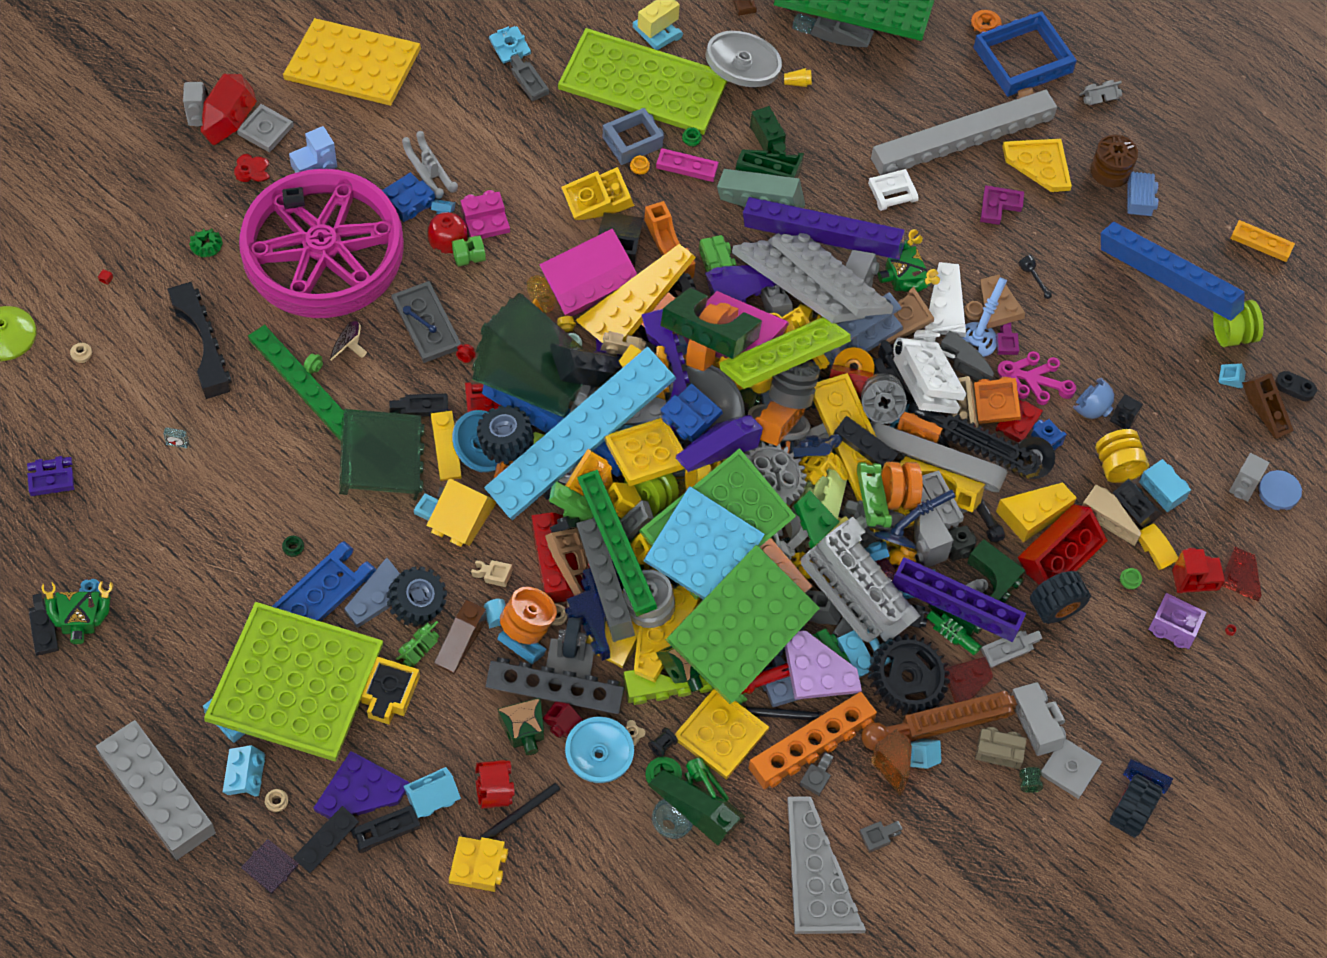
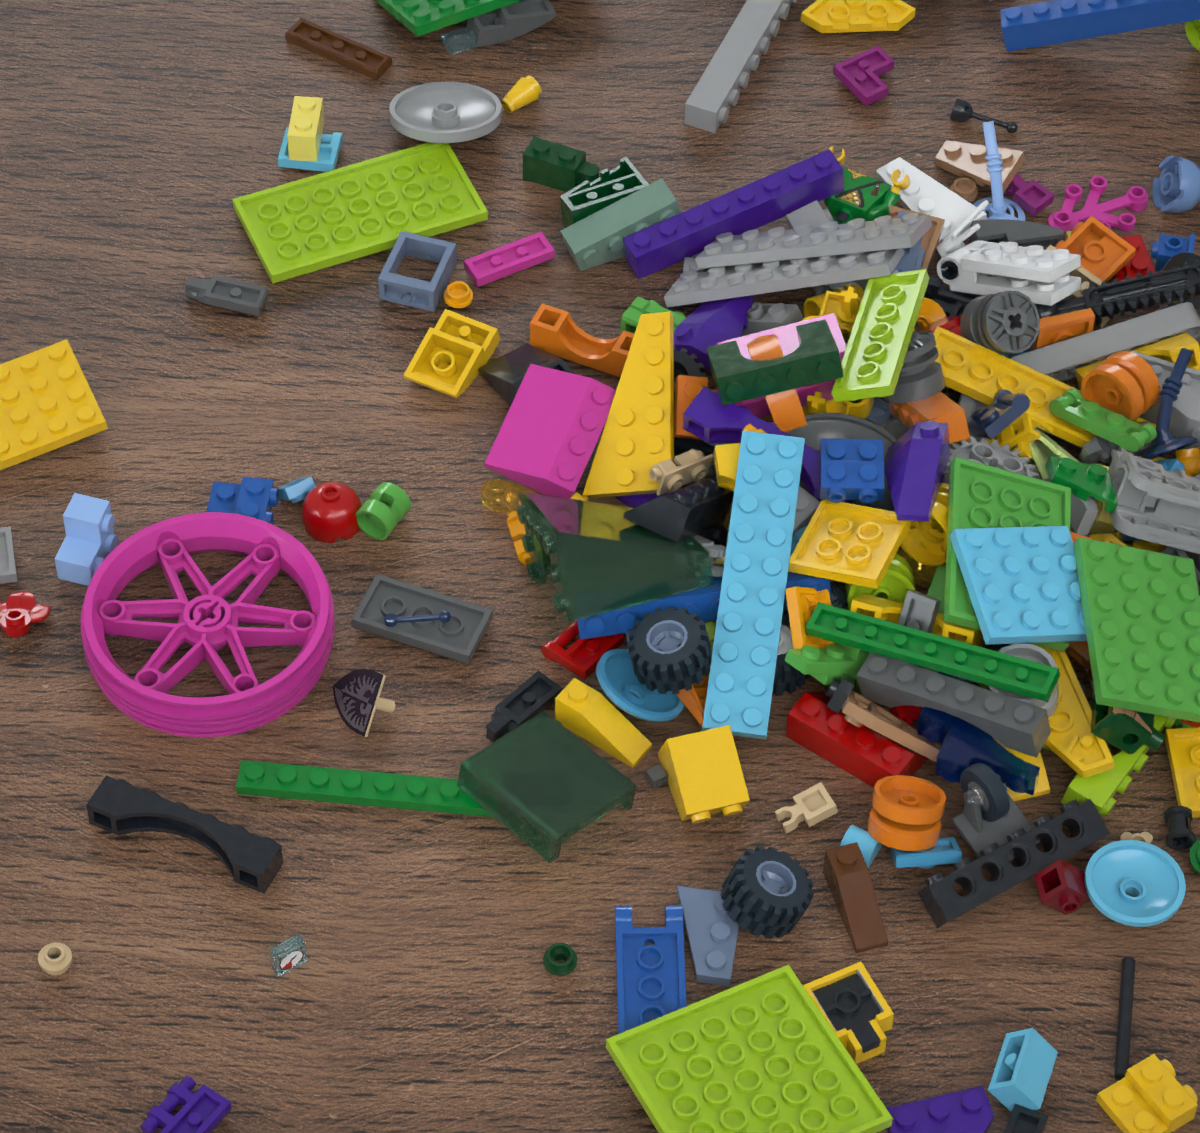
camera: 40 degrees left, 10 degrees down
green gear [189,228,223,257] -> none
black brick [282,187,305,209] -> none
bright green plate [304,353,323,374] -> none
bright green hinge [396,621,439,667] -> none
light grey piece [402,131,458,199] -> none
medium azure plate [414,493,438,521] -> none
red plate [456,344,476,363] -> none
dark pink plate [460,190,510,239] -> none
red brick [475,760,515,809] -> none
medium azure piece [489,26,531,64] -> none
torso [498,698,544,755] -> none
green plate [682,127,702,146] -> none
black plate [833,416,898,469] -> none
white plate [868,169,918,211] -> none

